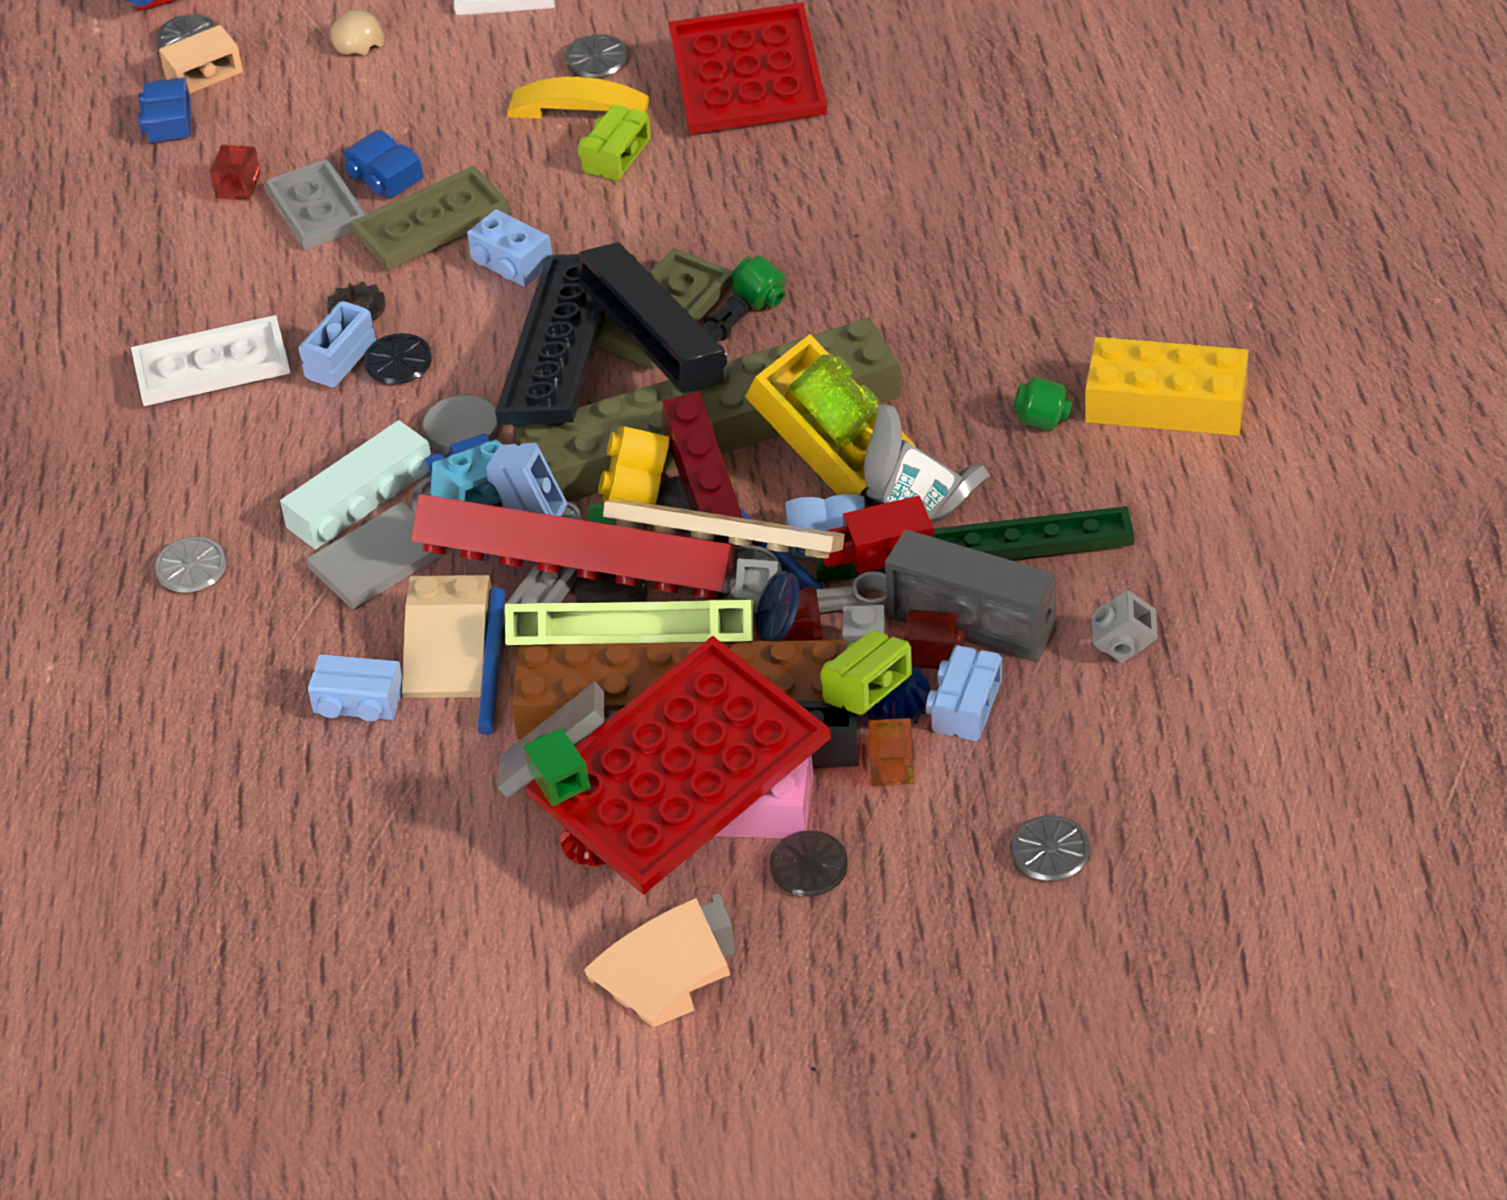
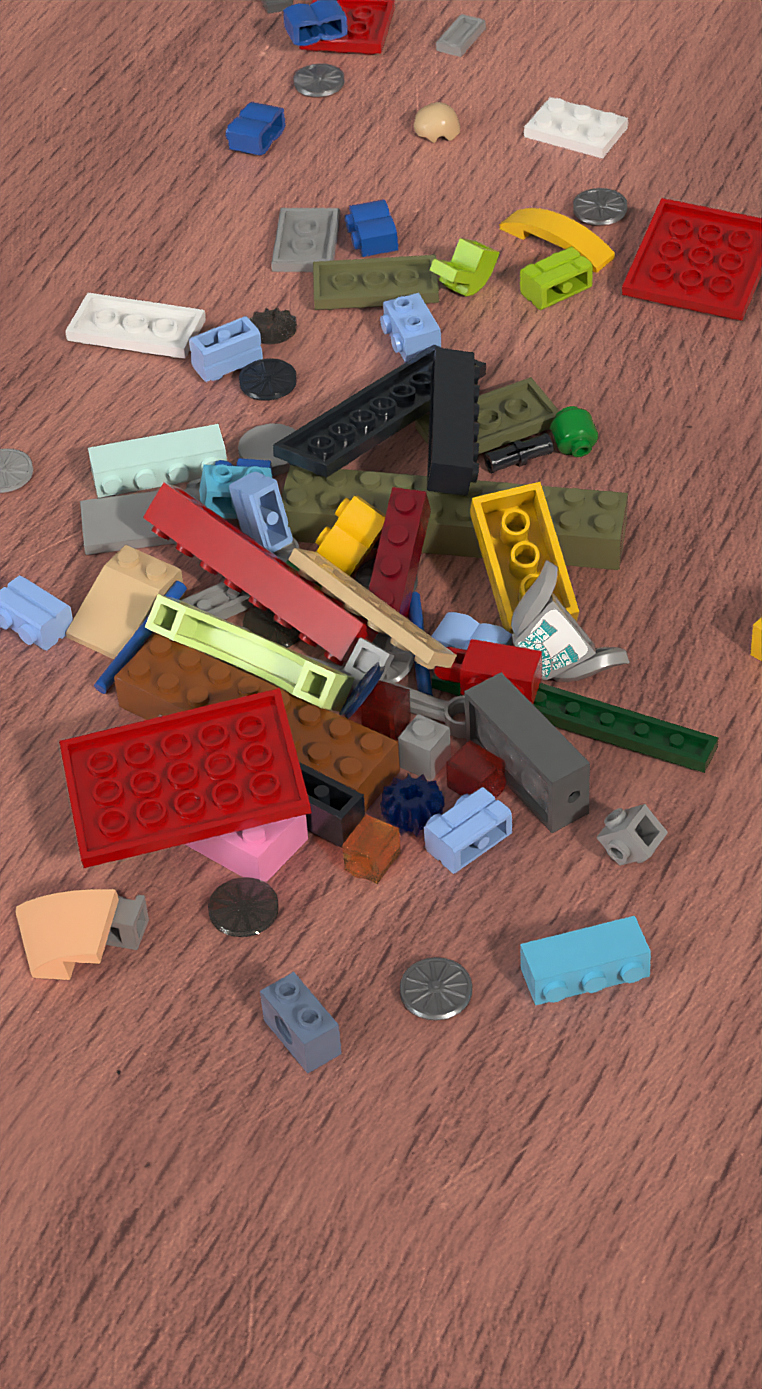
camera: 30 degrees right, 0 degrees up
light nougat brick [159,25,243,93] -> none
clear red brick [210,144,261,201] -> none
light grey tile [497,681,604,798] -> none
green brick [523,727,590,807] -> none
clear neon green brick [789,354,879,446] -> none
lime brick [820,630,912,715] -> none
green head [1013,377,1072,431] -> none
none -> sand blue brick [260,972,342,1074]
none -> lime brick [430,238,500,296]
none -> medium azure brick [520,916,651,1005]

